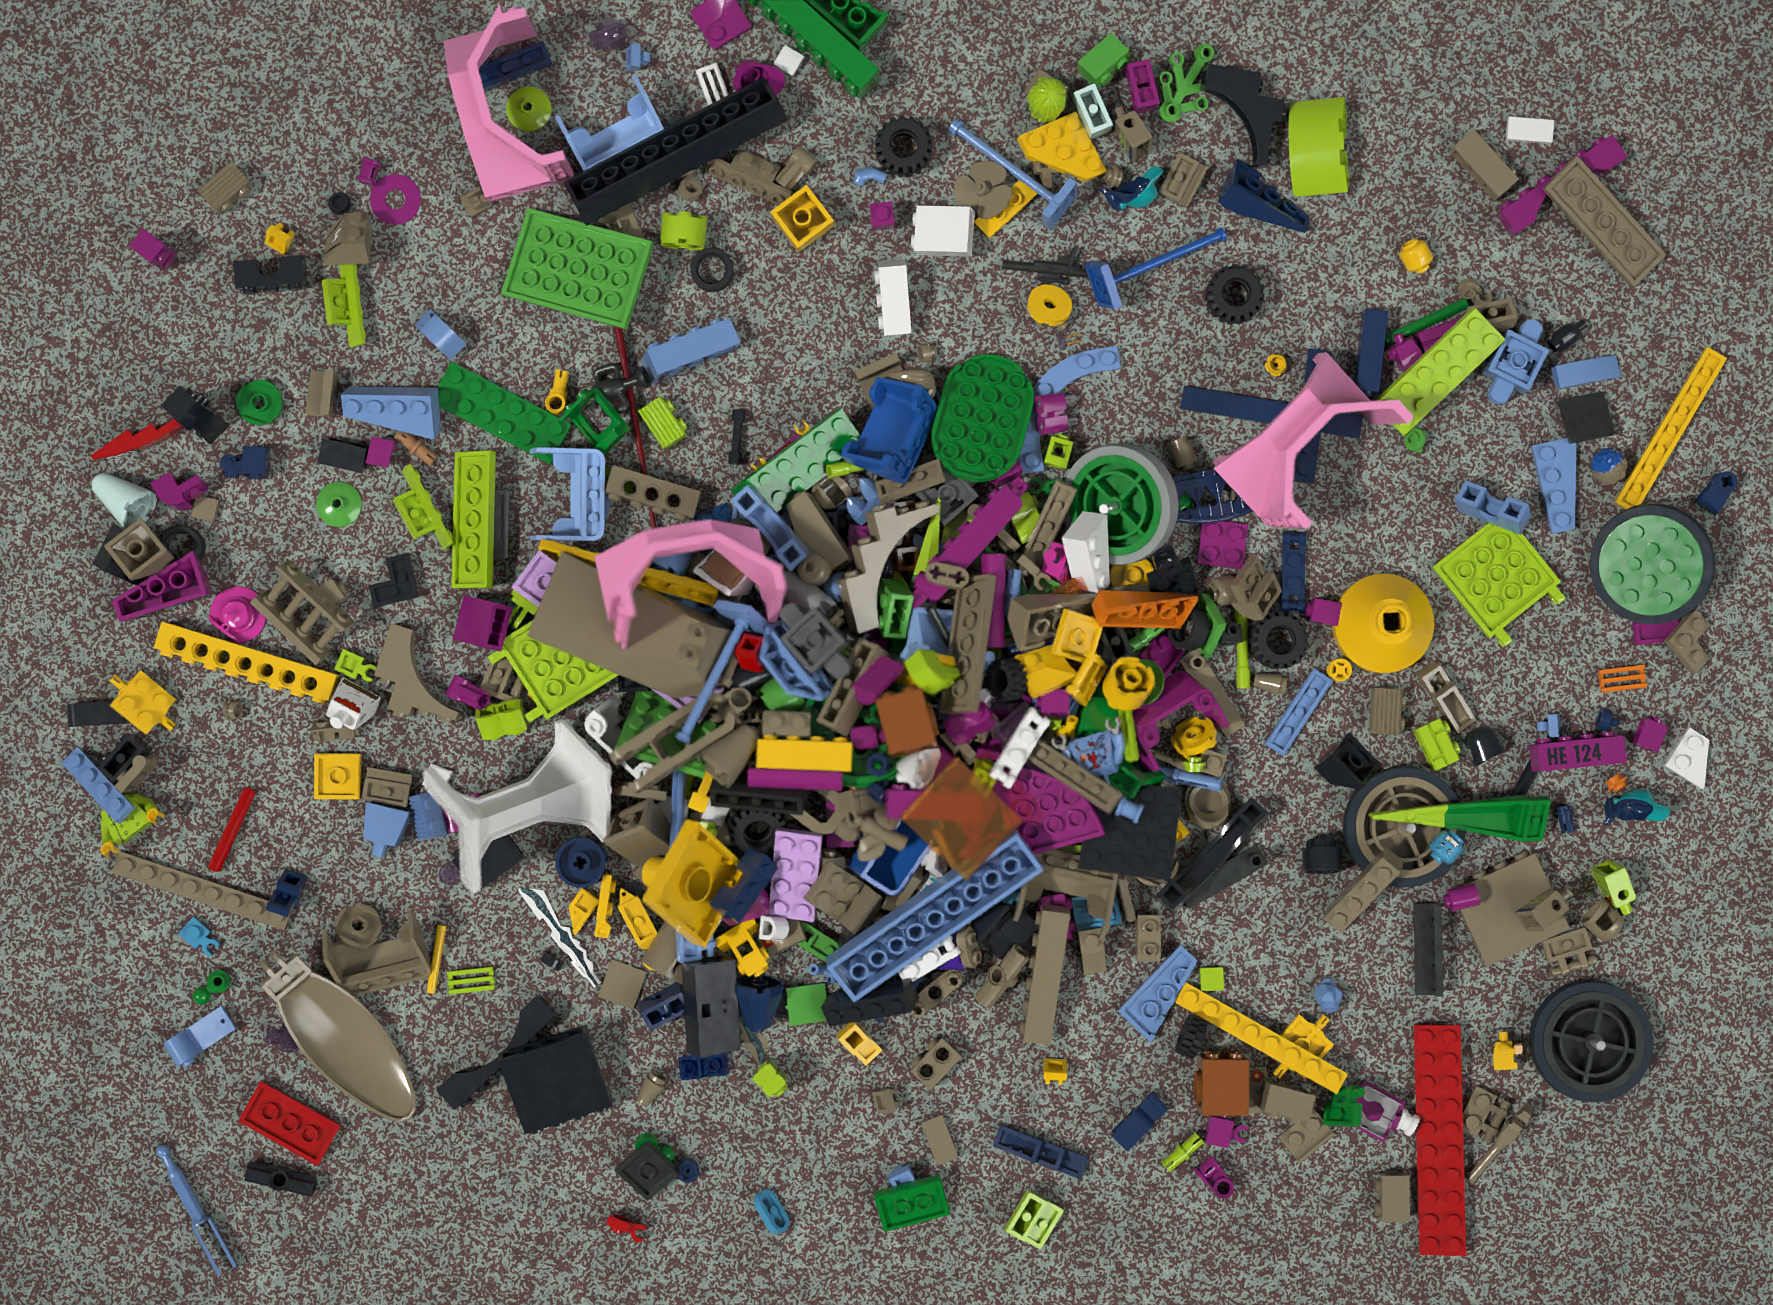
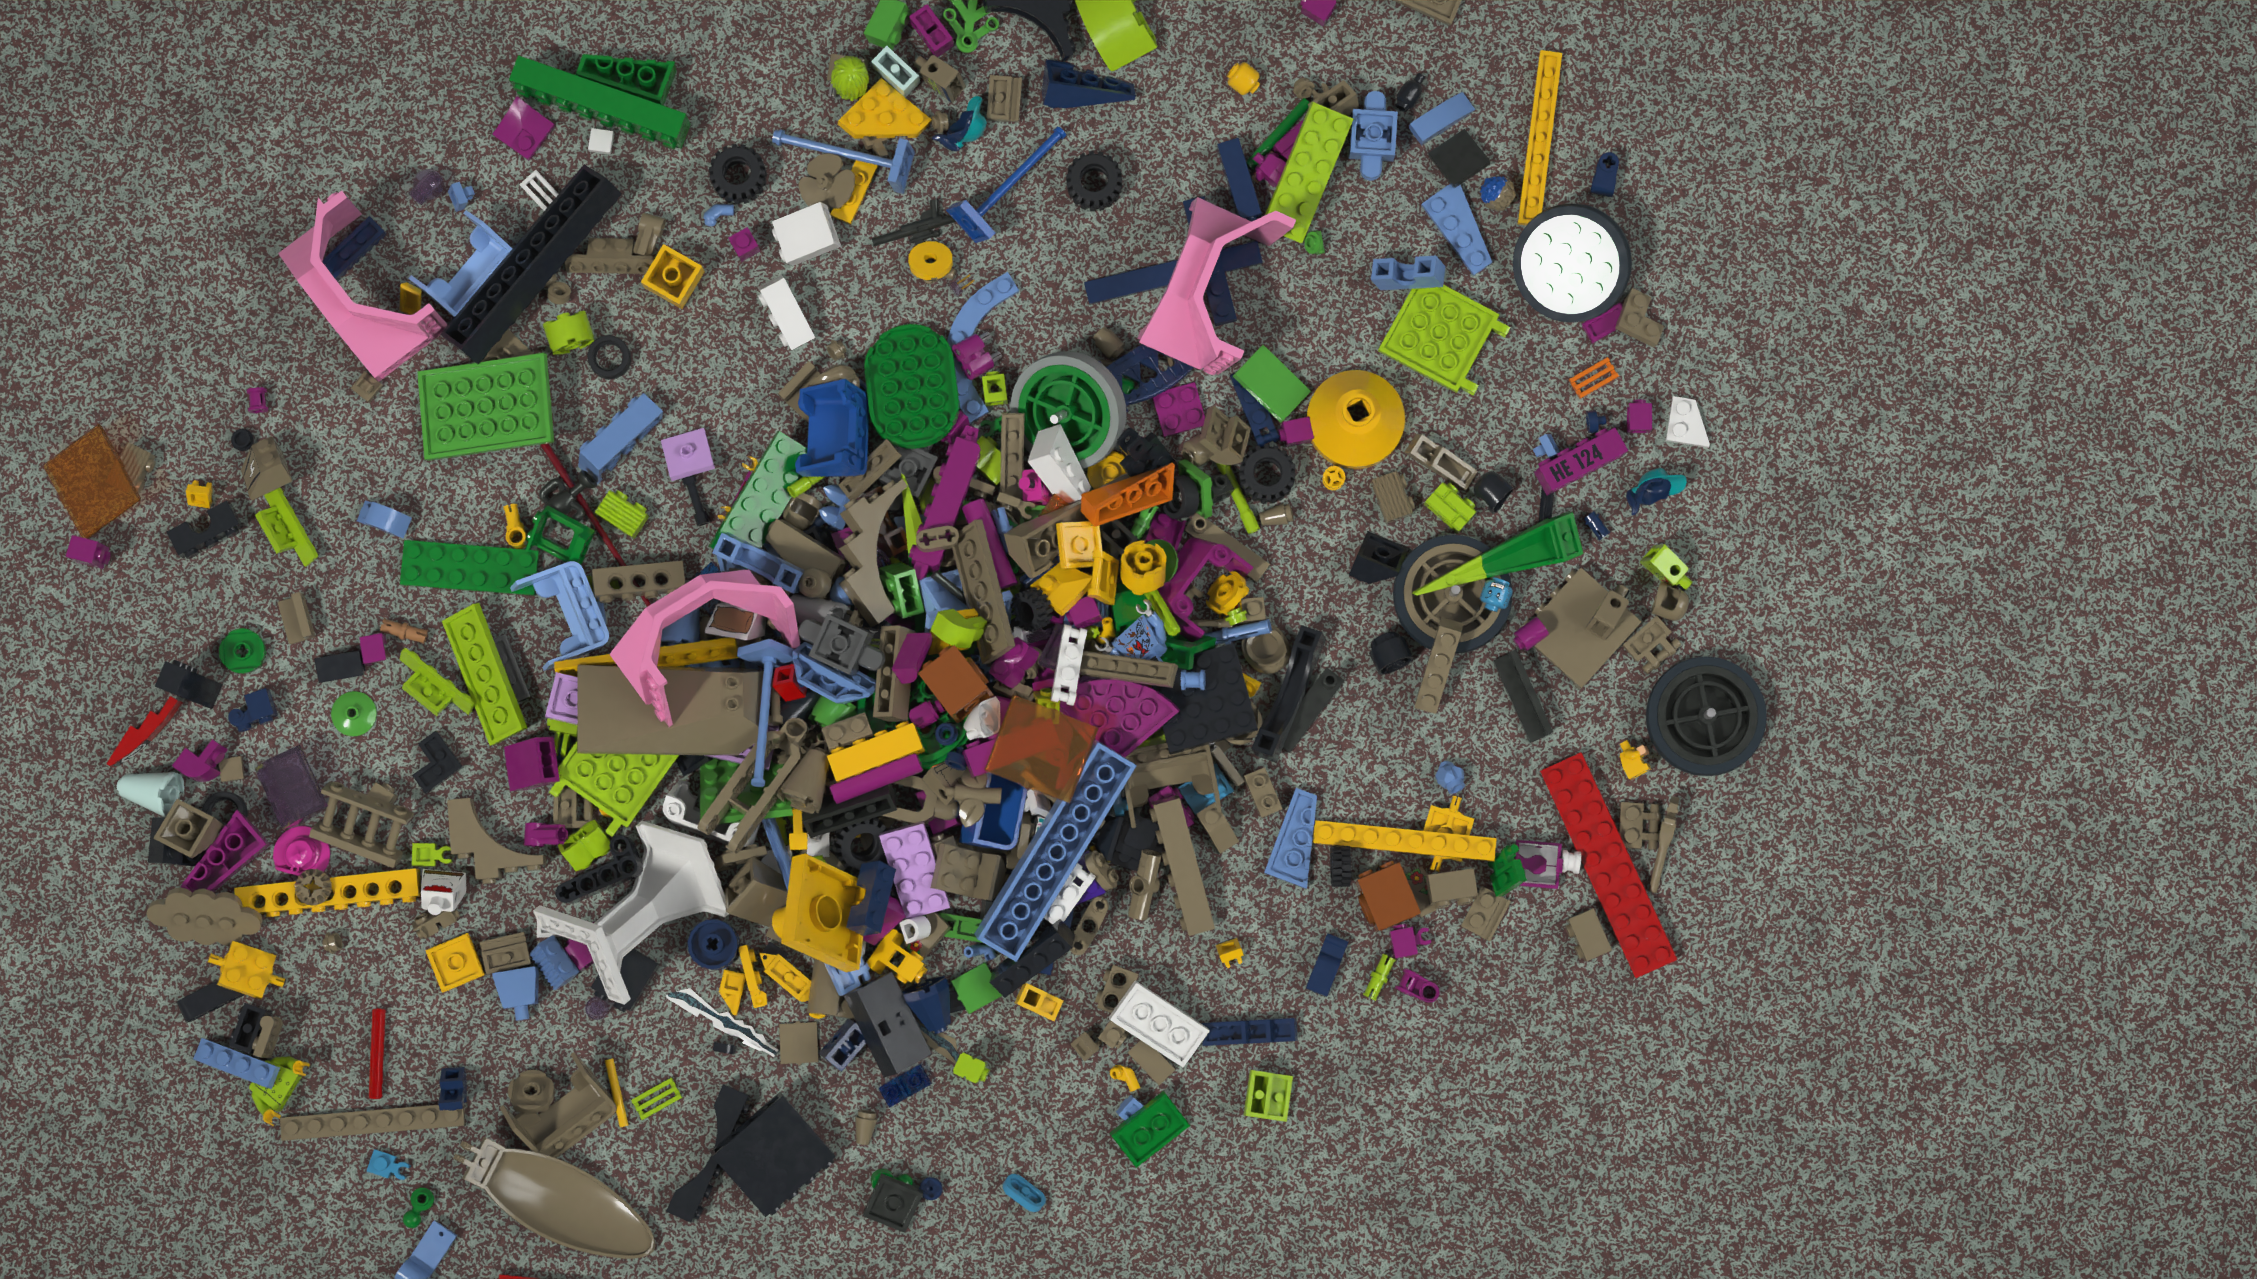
camera: 20 degrees left, 5 degrees down
clear purple plate [266,1027,298,1053] -> none
medium blue wedge [341,386,441,440] -> none
magenta gear [370,174,421,225] -> none
lime dish [506,86,551,131] -> none
red plate [606,1212,647,1242] -> none
magenta piece [733,59,785,95] -> none
lime tile [1199,967,1224,991] -> none
medium blue tile [1264,668,1333,756] -> none
yellow plate [1265,354,1287,376] -> none
orange plate [1606,773,1628,793] -> none
none -> clear orange piece [43,423,141,539]
none -> dark tan plate [147,888,263,946]
none -> clear purple slope [255,745,328,830]
none -> dark tan gear [294,869,332,905]
none -> yellow tile [400,282,422,315]
none -> black beam [555,835,643,904]
none -> lavender plate [661,428,715,481]
none -> dark tan brick [1098,1020,1130,1049]
none -> white plate [1109,980,1209,1067]
none -> yellow arm [1110,1065,1141,1092]
none -> bright green tile [1233,345,1311,423]

